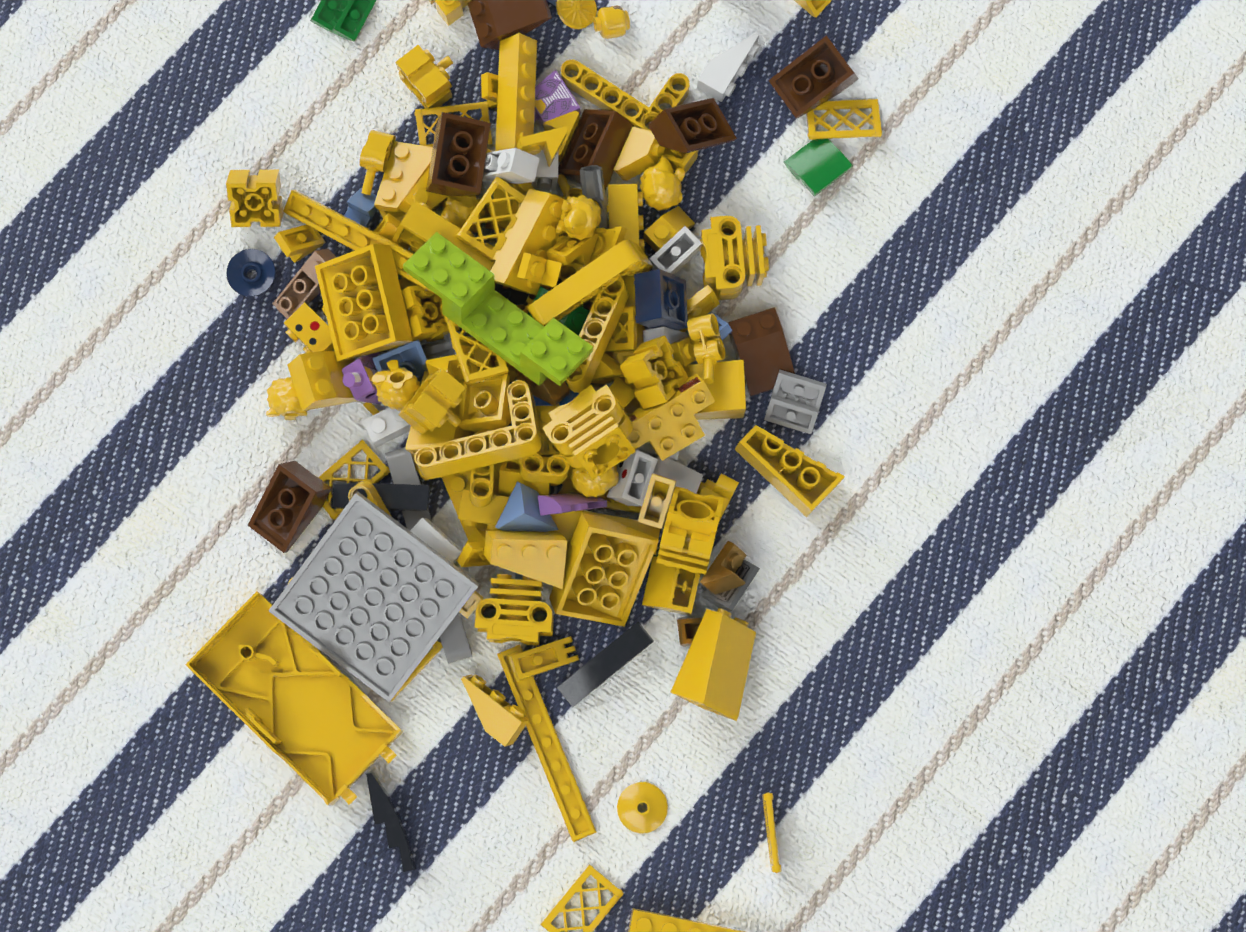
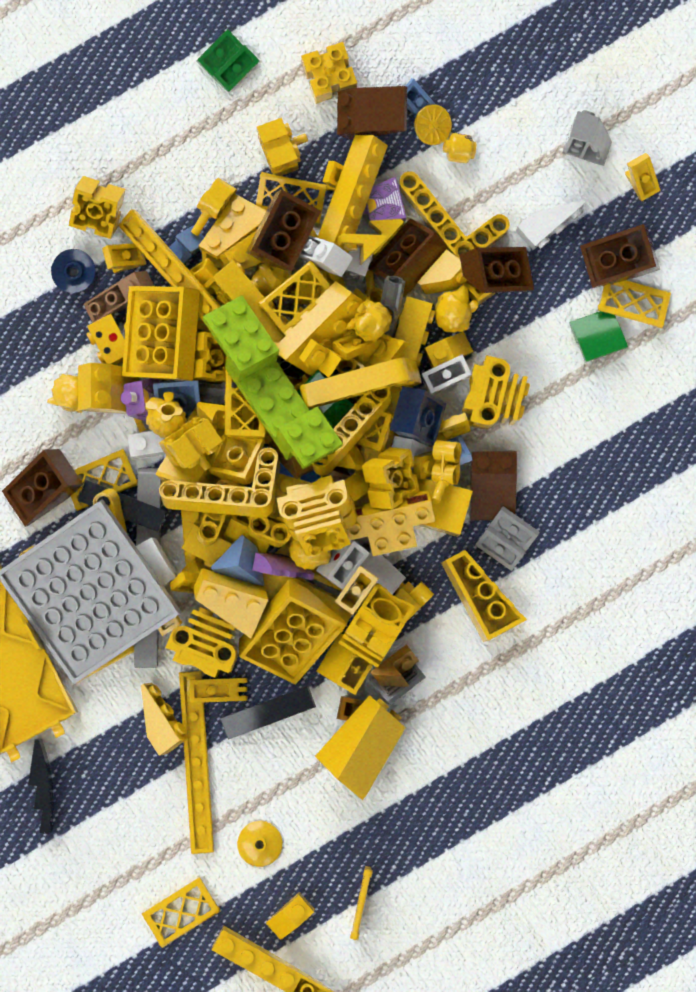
camera: 15 degrees right, 5 degrees up
none -> yellow slope [266,892,314,940]

